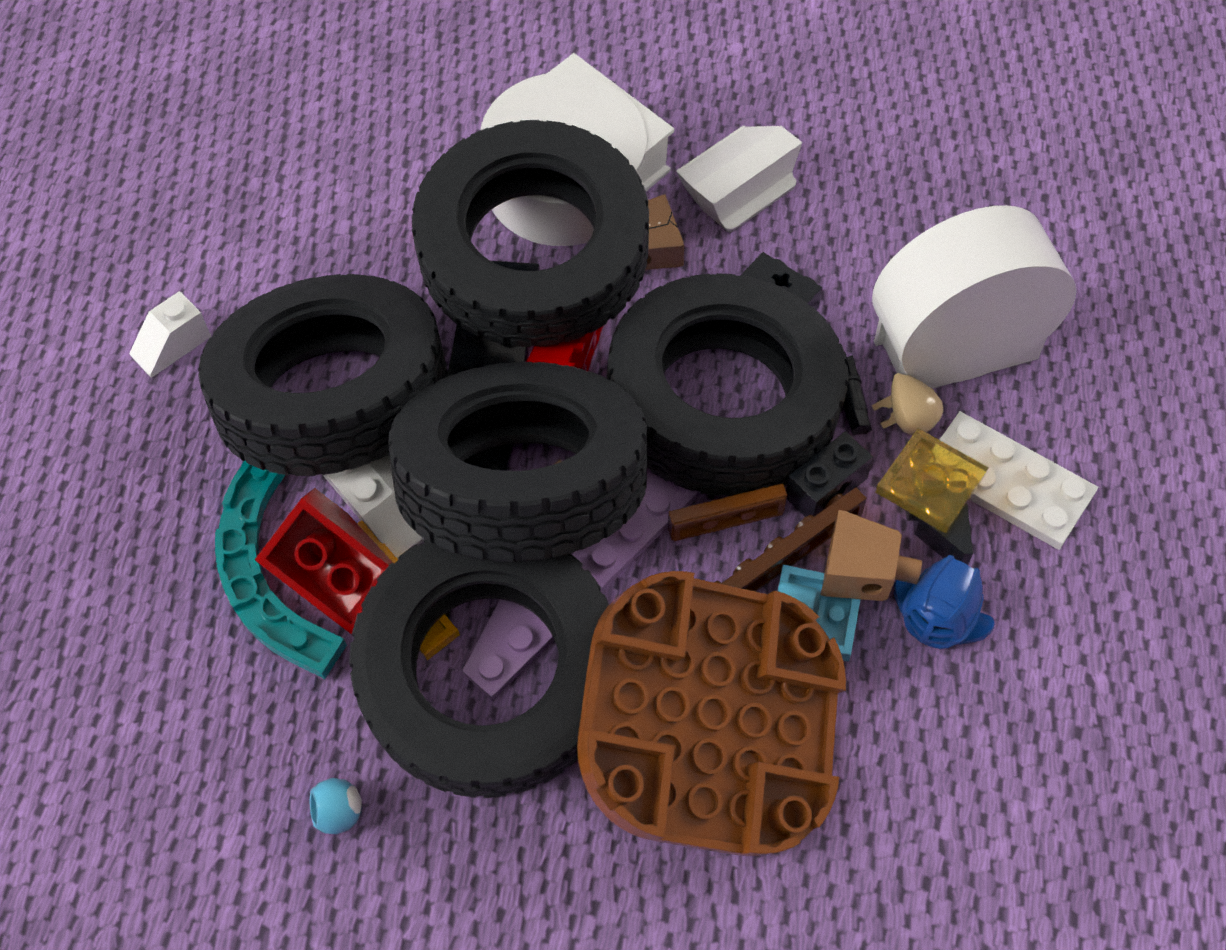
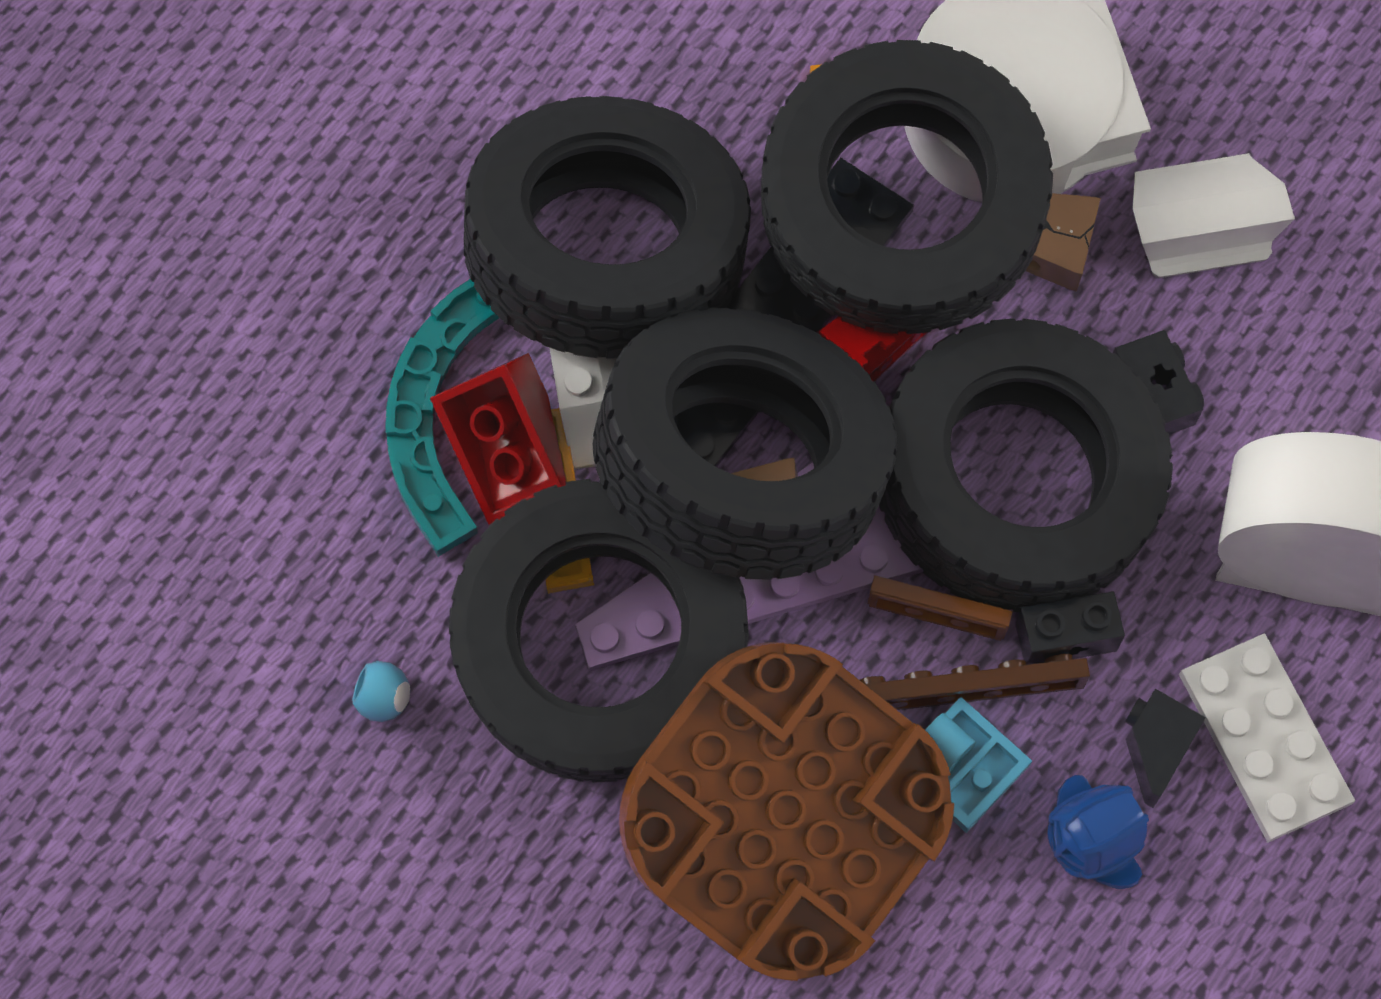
camera: 25 degrees right, 10 degrees up
white slope [129,291,212,378] -> none
medium nougat torso [820,510,922,601] -> none
black piece [843,351,872,436] -> none
tan piece [871,373,944,436] -> none
clear yellow plate [875,428,989,533] -> none

